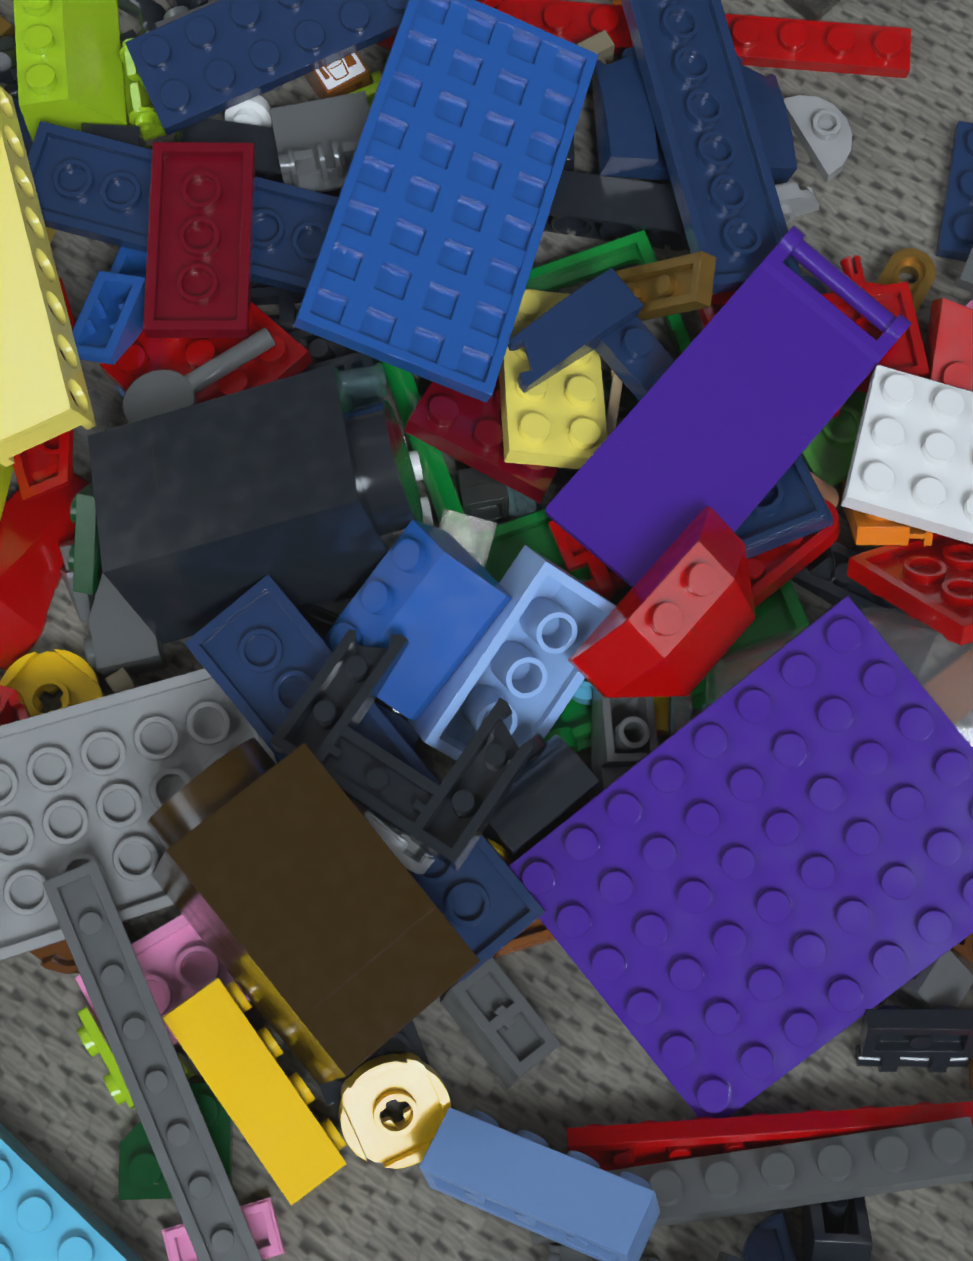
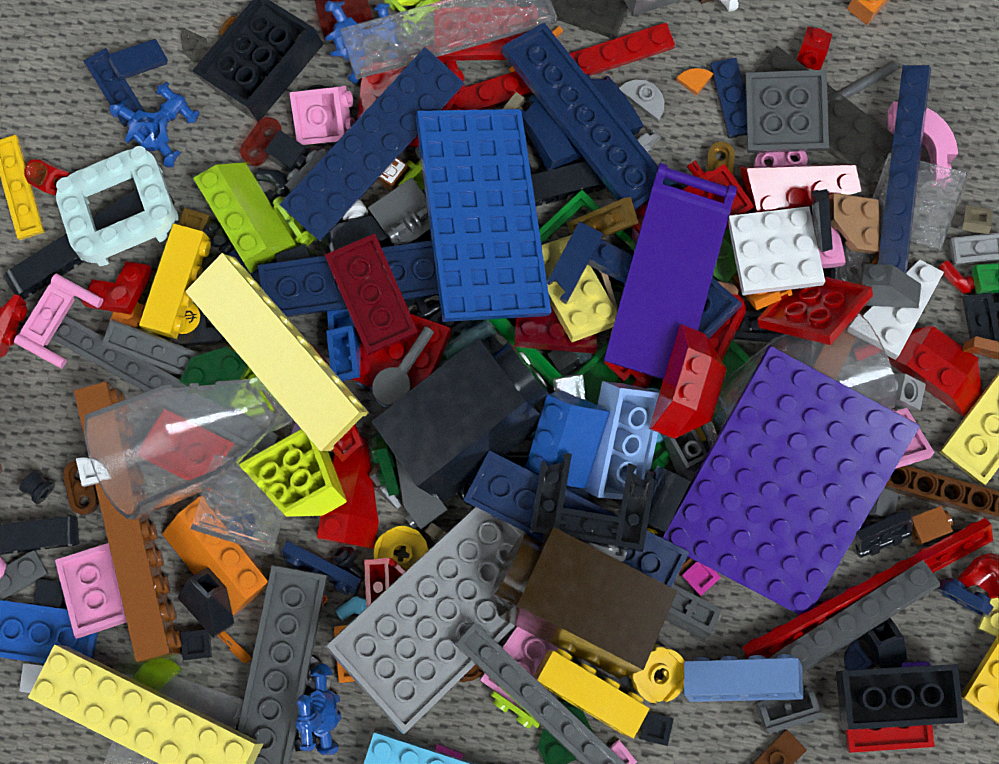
camera: 20 degrees left, 5 degrees up
none -> black tile [639,712,674,746]
none -> orange tile [676,68,713,96]
none -> dark pink plate [681,562,721,596]

